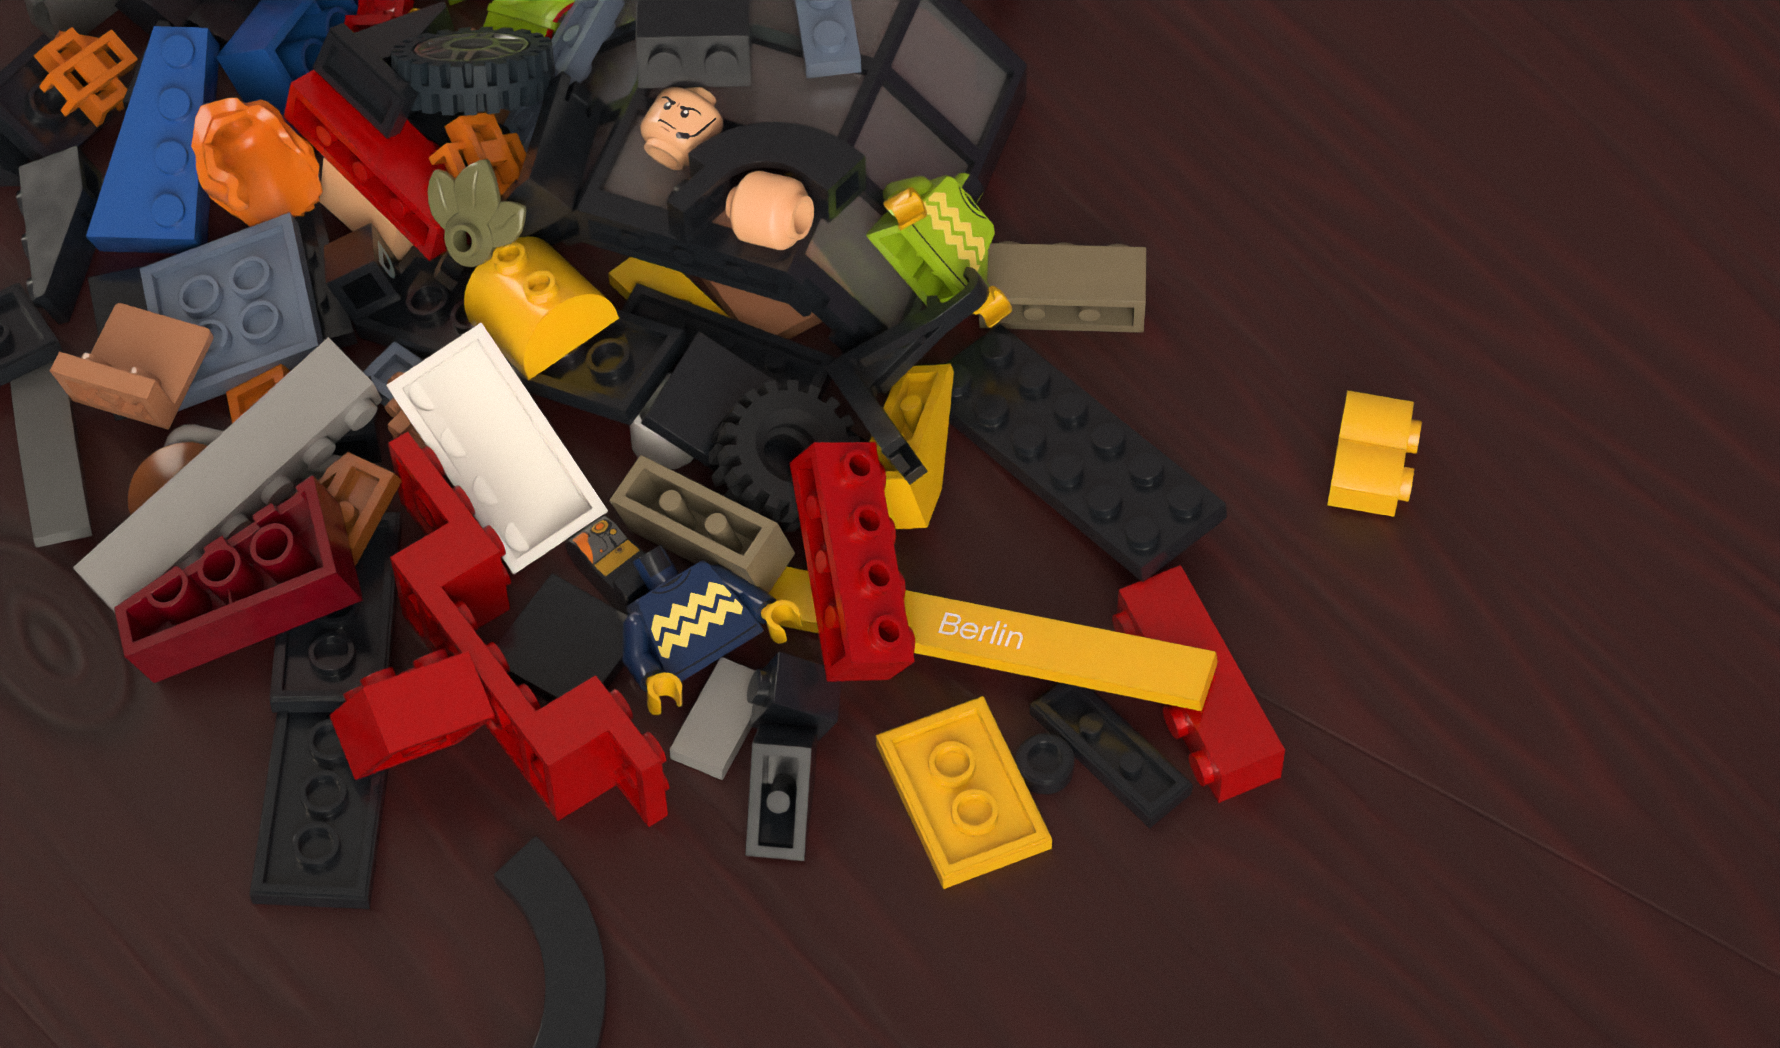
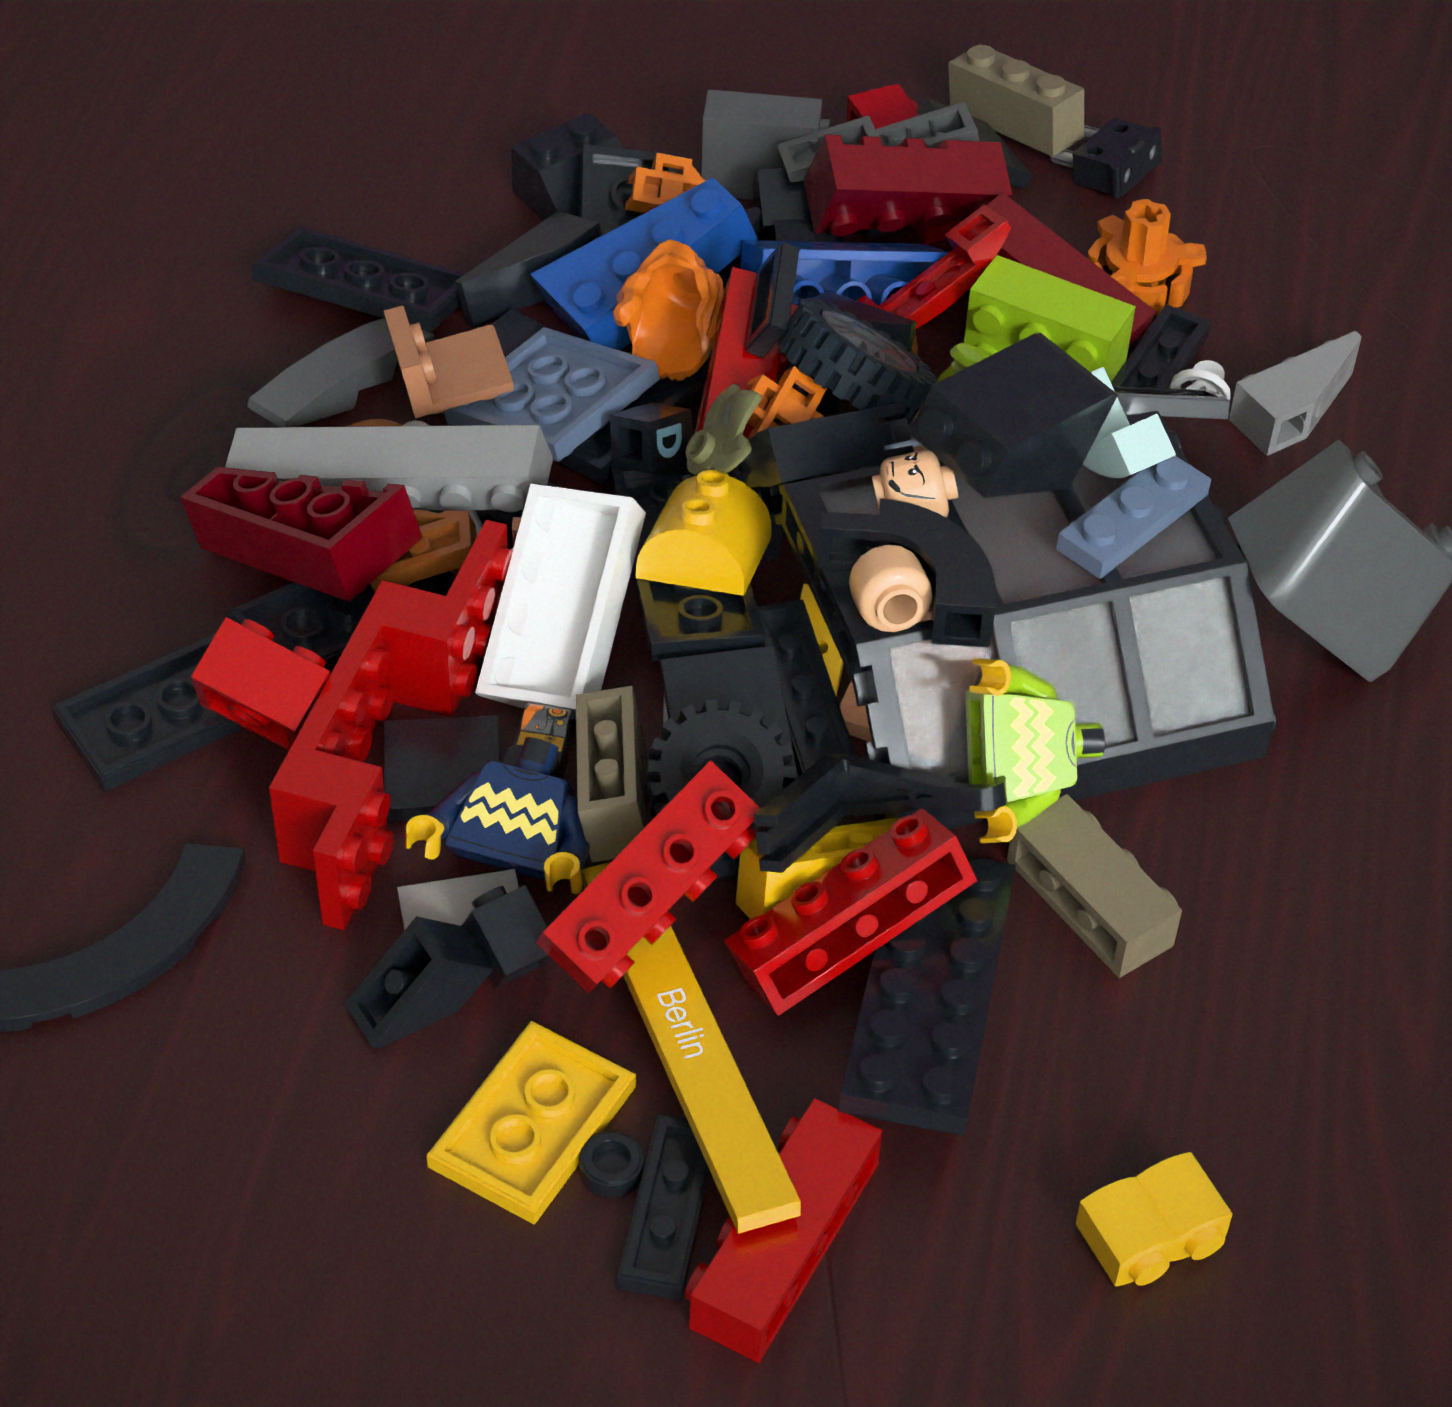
camera: 50 degrees right, 10 degrees down
none -> red brick [724,808,977,1016]

